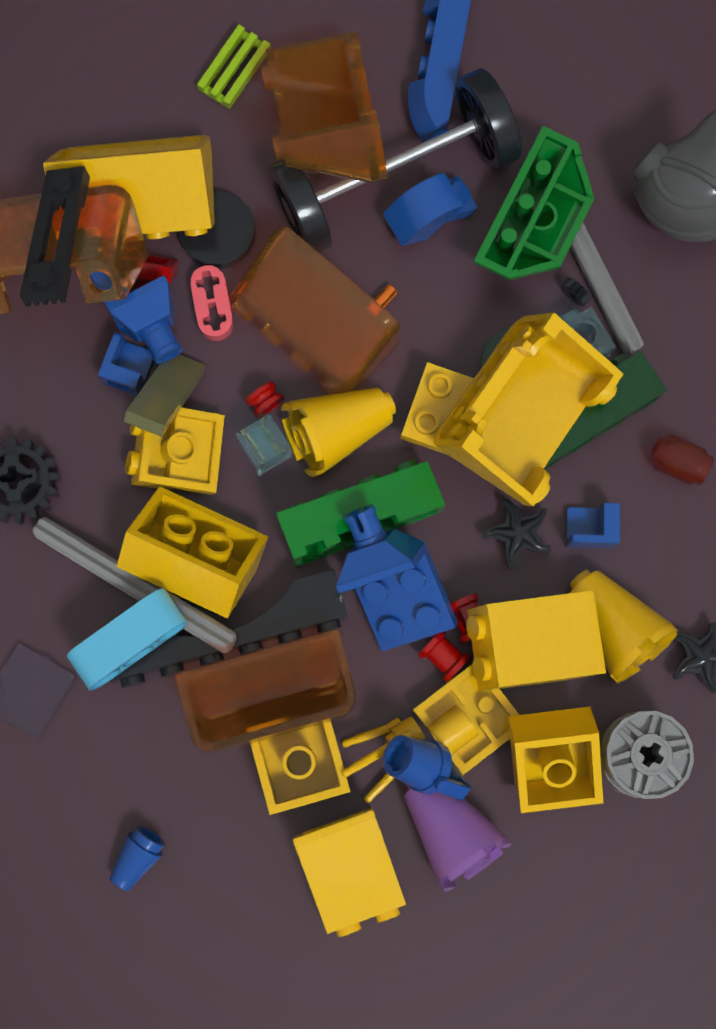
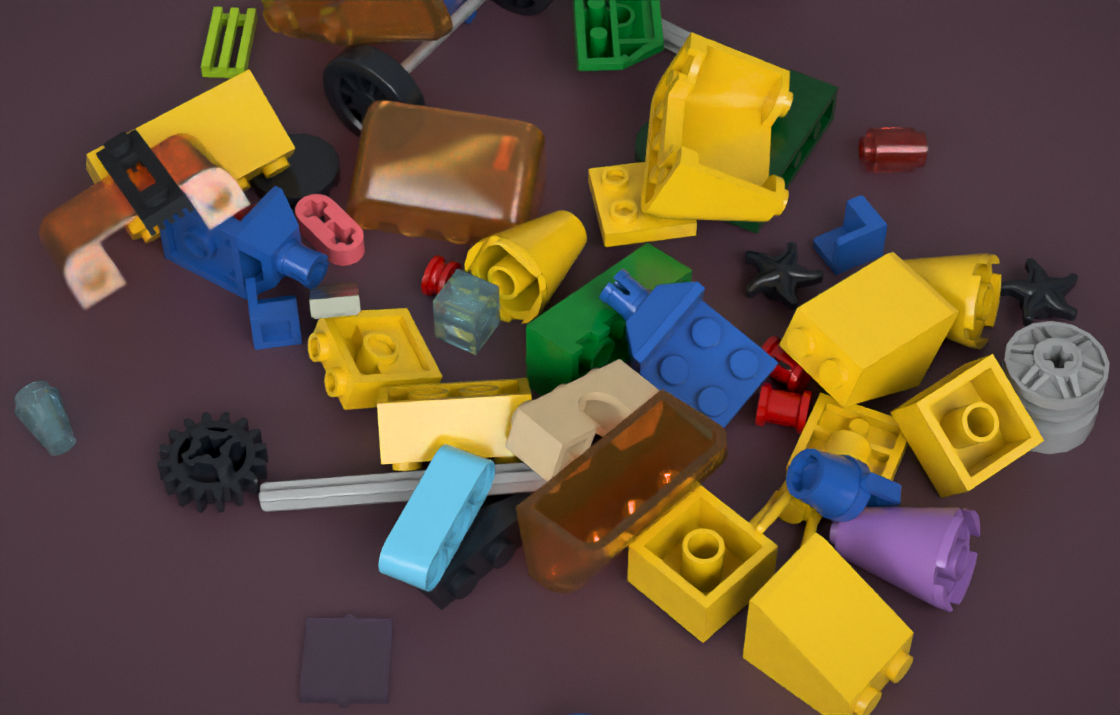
camera: 25 degrees left, 30 degrees down
blue brick [383,173,479,246] -> none
none -> tan arch [505,359,664,483]

